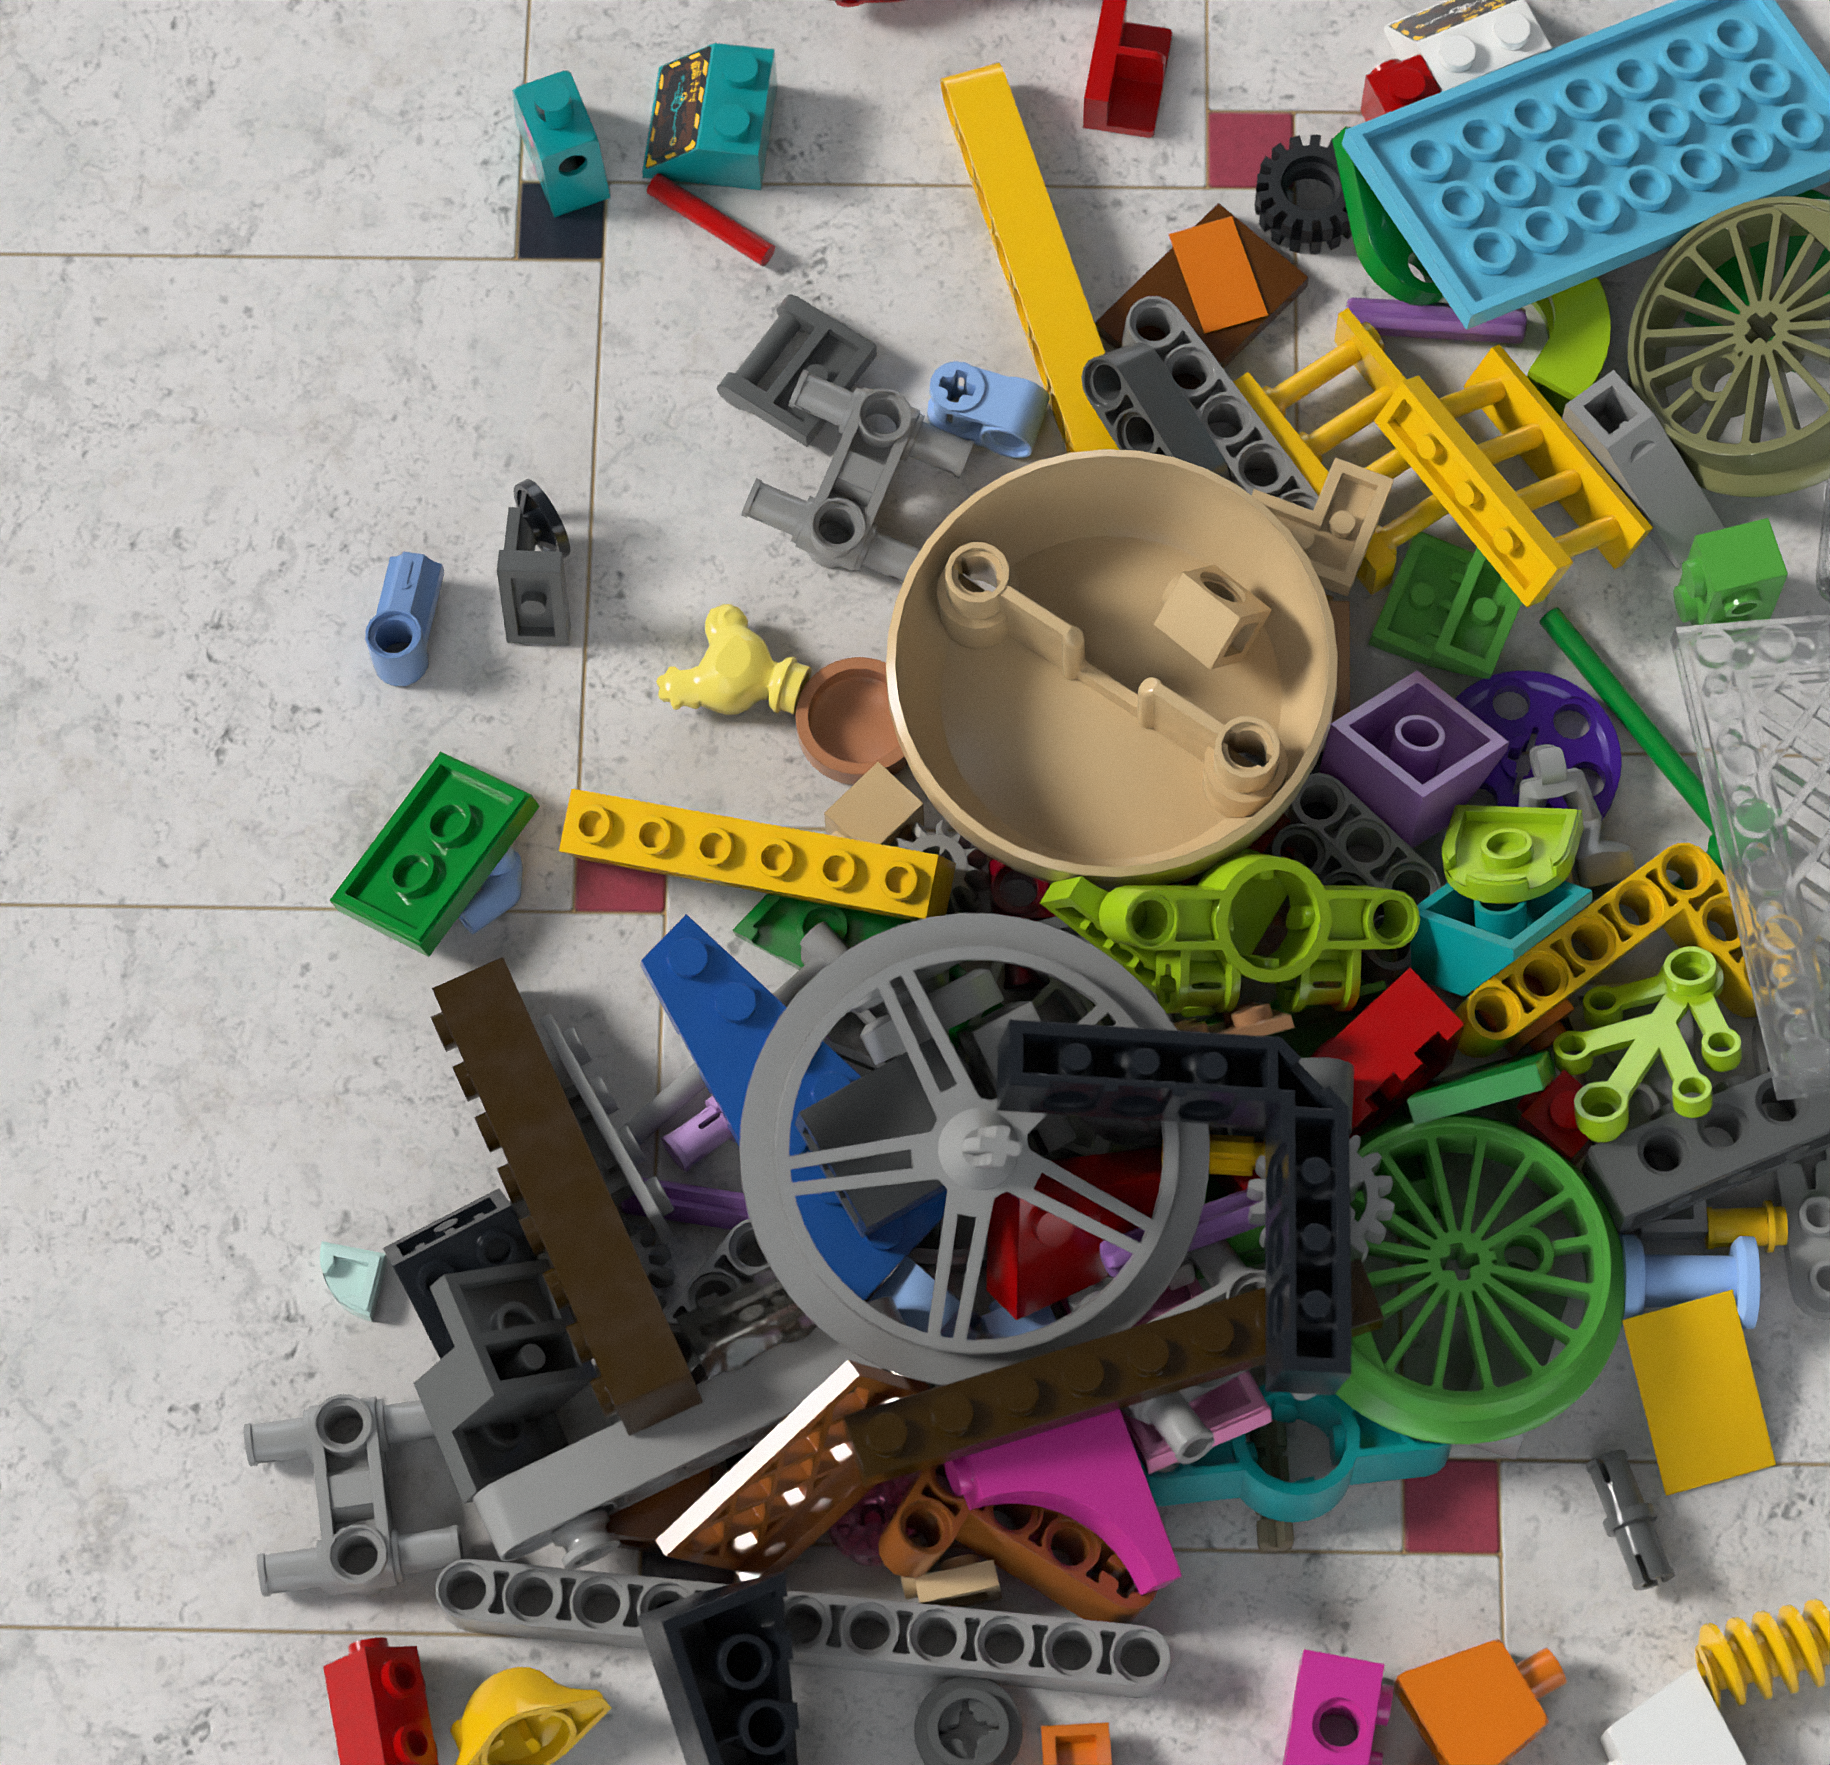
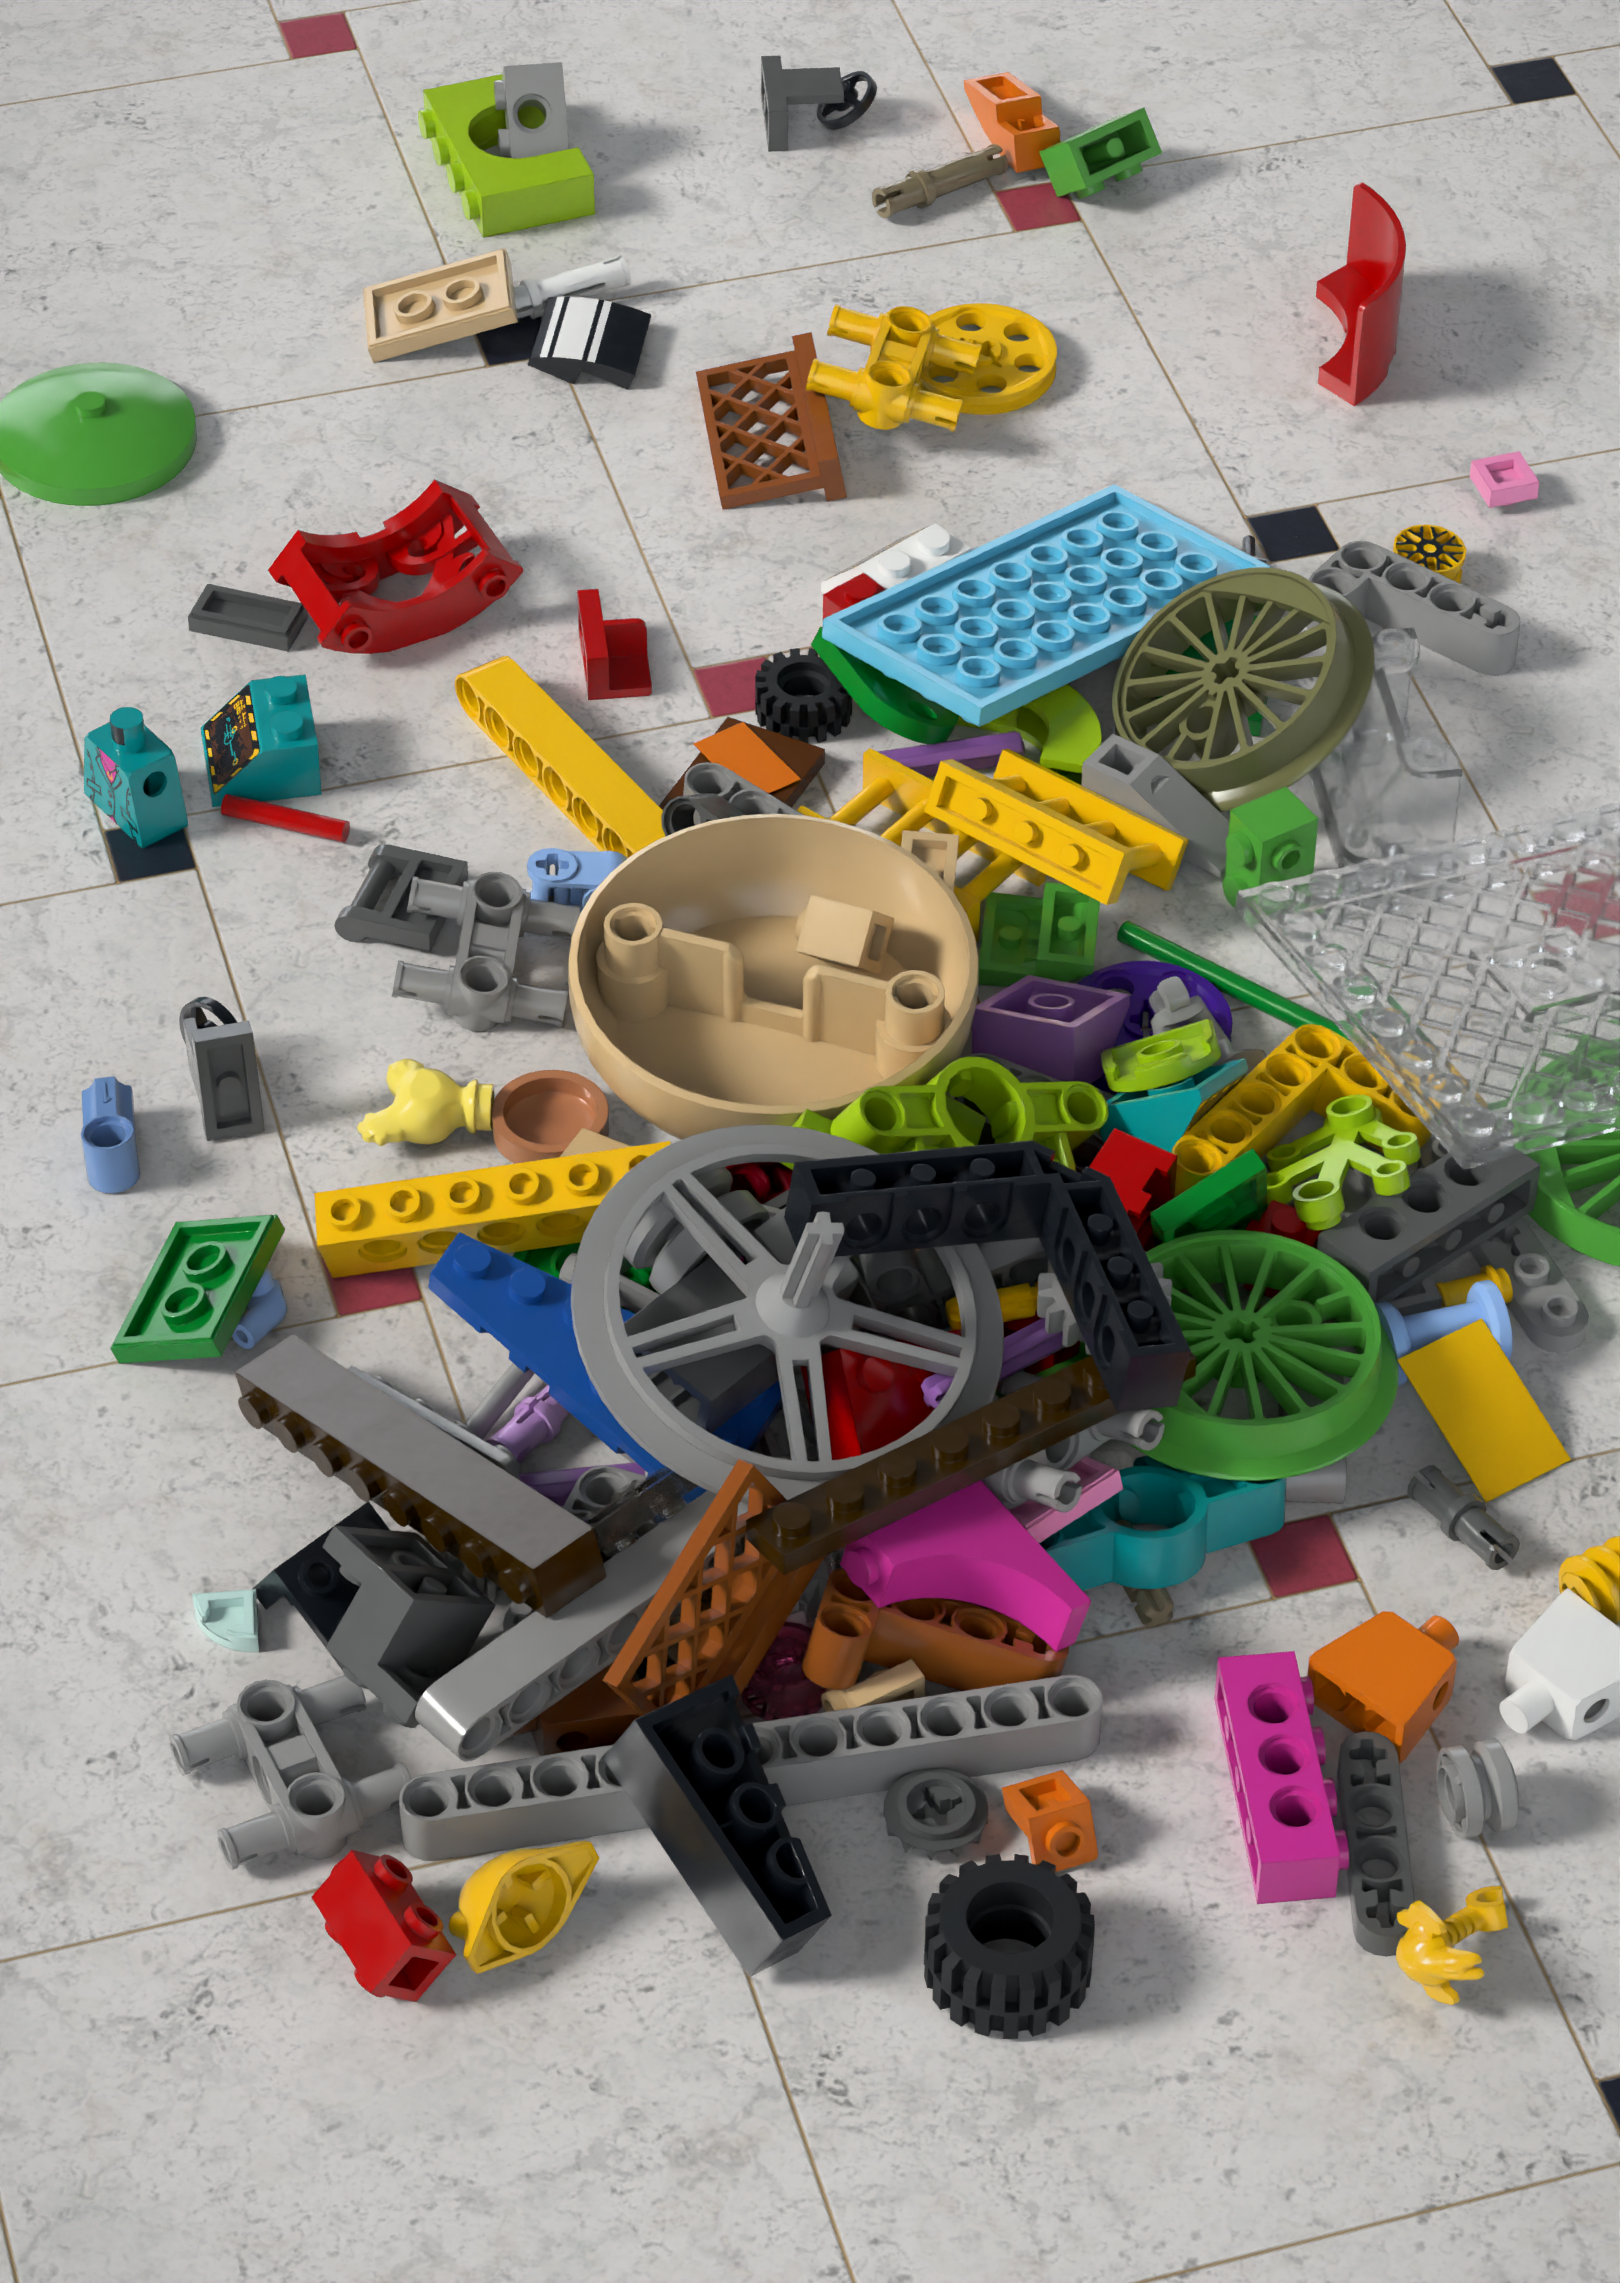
camera: 20 degrees left, 25 degrees down
light grey bush [552,1510,620,1570] -> none

